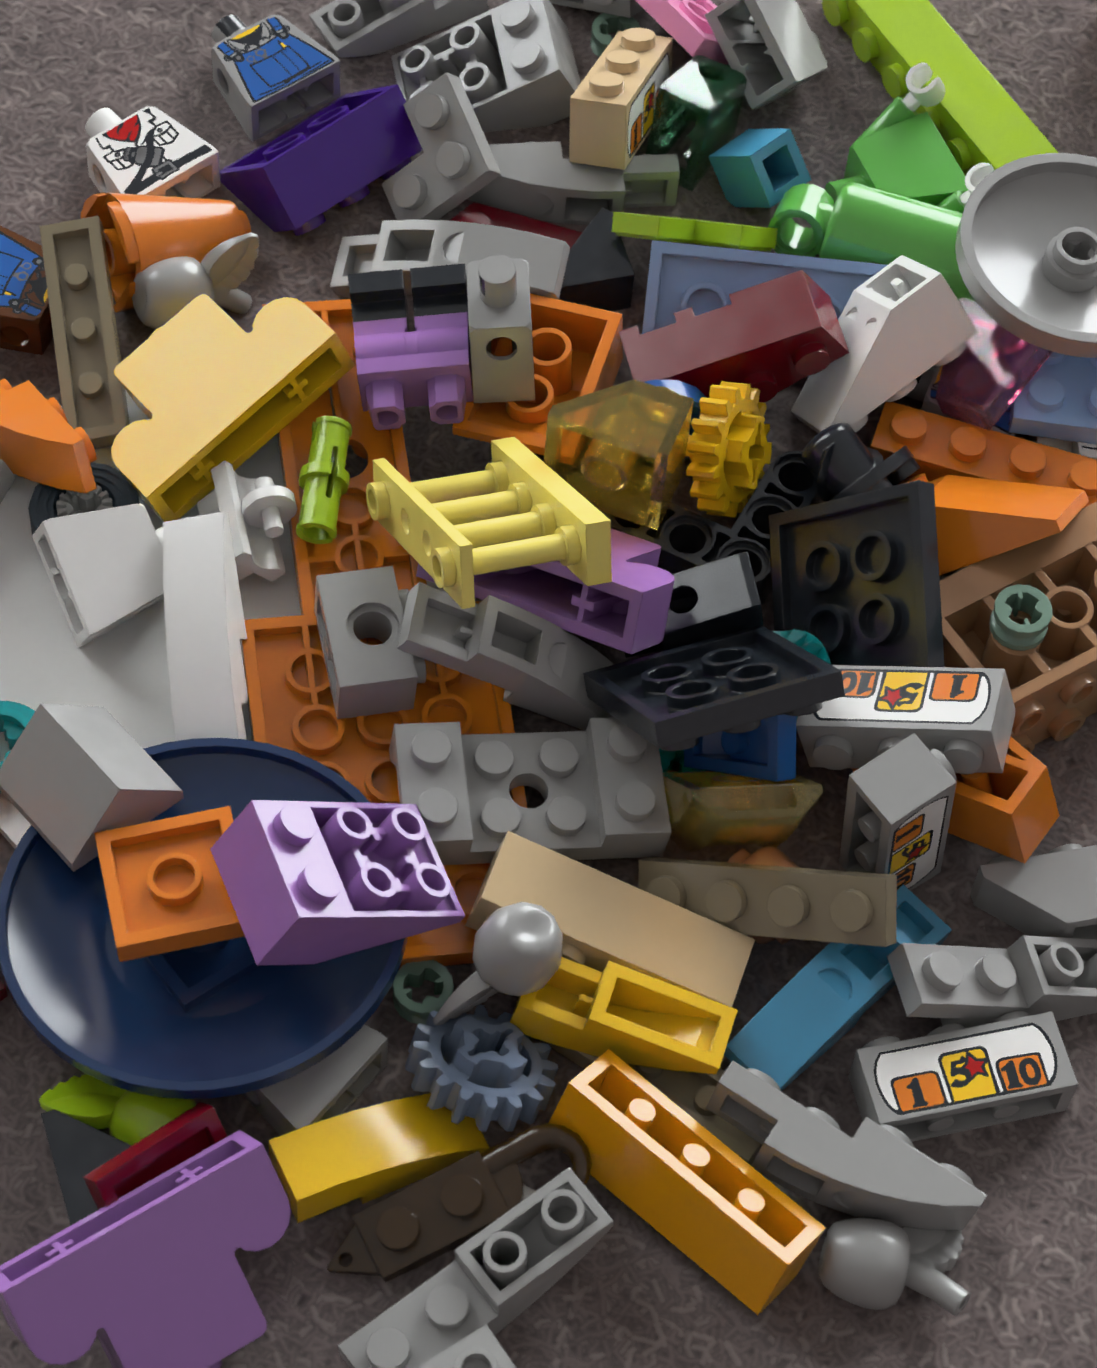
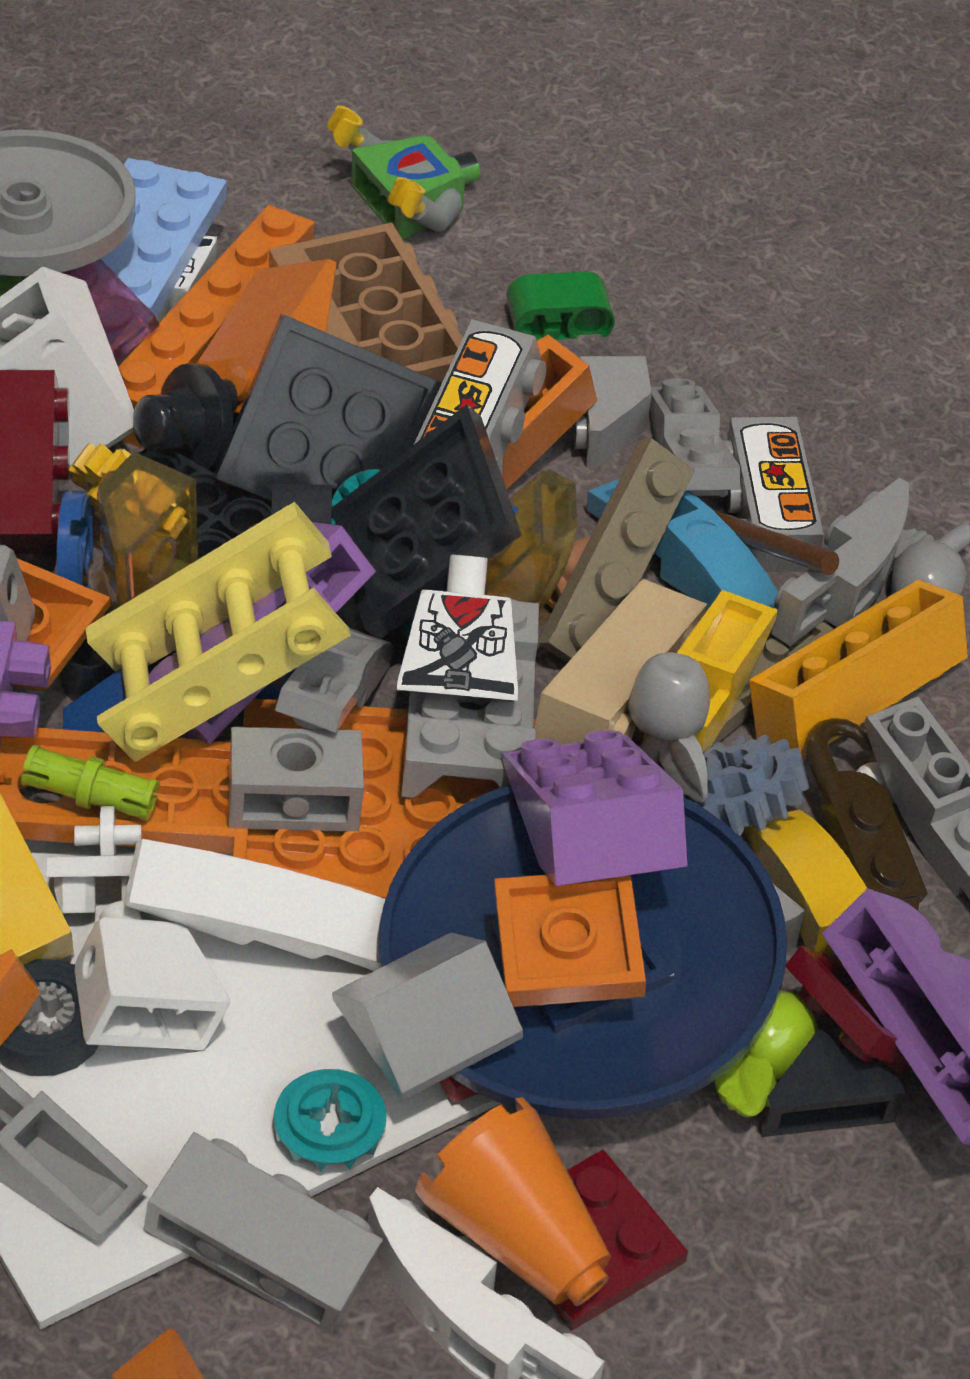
camera: 80 degrees left, 10 degrees down
light grey brick [839,733,957,891] -> none
sand green bush [989,584,1053,651] -> none
none -> torso [397,555,518,701]
none -> reddish brown bar [714,511,839,575]

